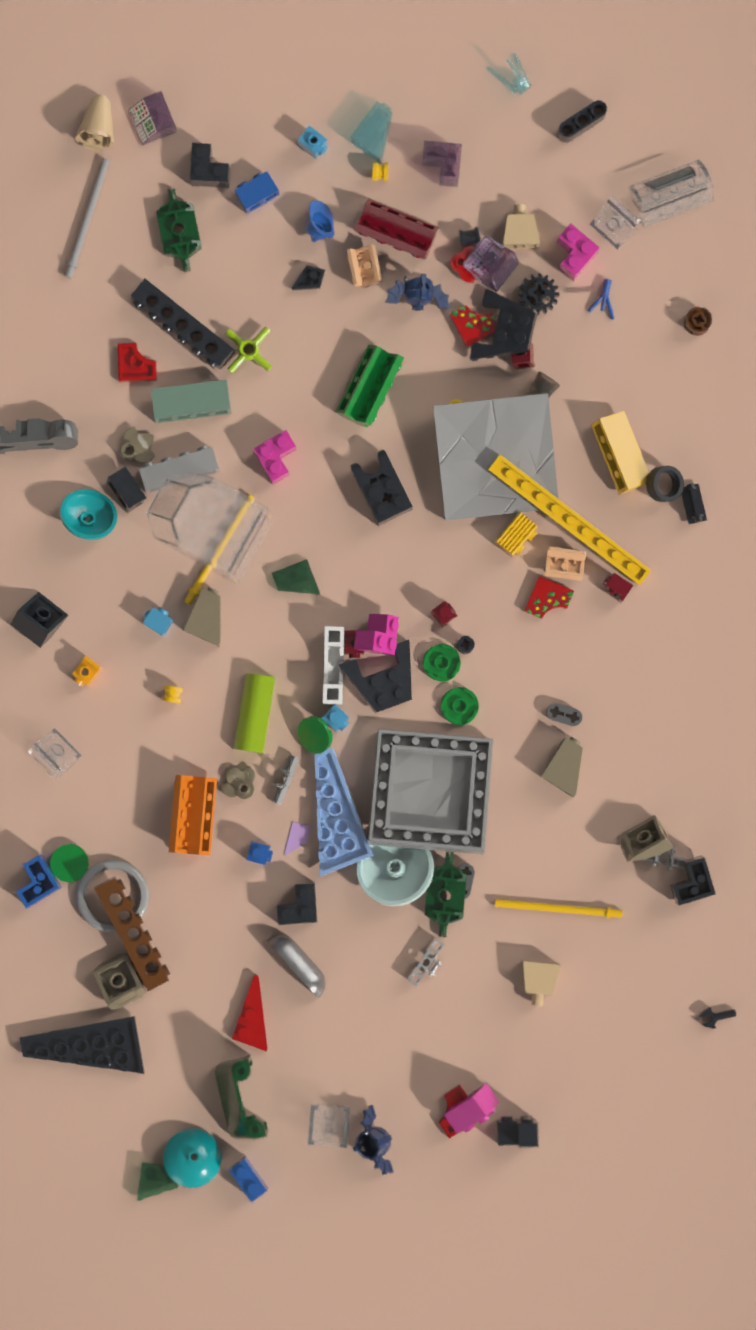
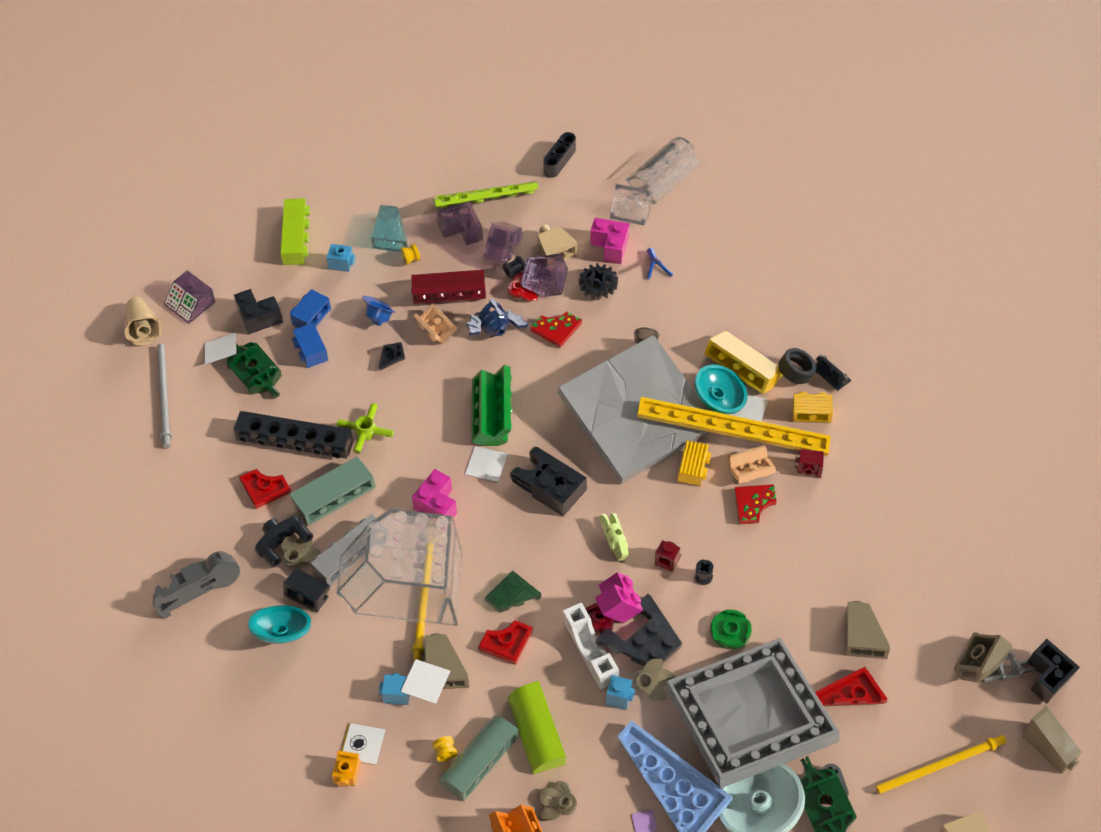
camera: 25 degrees left, 30 degrees down
black slope [10,592,68,648] -> none
light grey piece [272,755,299,805] -> none
green tile [297,716,333,754] -> none
green tile [423,644,461,682] -> none
black wing [469,289,537,361] -> none
clear light blue plant [487,53,532,95] -> none
dark red brick [512,342,535,369] -> none
dark grey beam [546,703,582,726] -> none
reddish brown wheel [684,307,712,336] -> none
none -> white sticker [205,333,236,364]
none -> black connector [255,515,313,568]
none -> lime brick [281,198,310,265]
none -> blue brick [291,322,329,368]
none -> white sticker [341,723,386,765]
none -> white sticker [401,659,450,704]
none -> lime wing [432,181,538,208]
none -> sand green brick [437,715,519,801]
none -> white sticker [465,446,508,482]
none -> red tile [478,620,533,664]
none -> clear purple brick [483,221,523,264]
none -> yellowish green hinge [599,514,629,561]
none -> dark tan plate [634,659,676,701]
none -> teal dish [694,365,748,415]
none -> white sticker [730,394,769,421]
none -> yellow brick [792,392,833,423]
none -> red wing [815,667,888,706]
none -> dark tan slope [1023,706,1081,774]

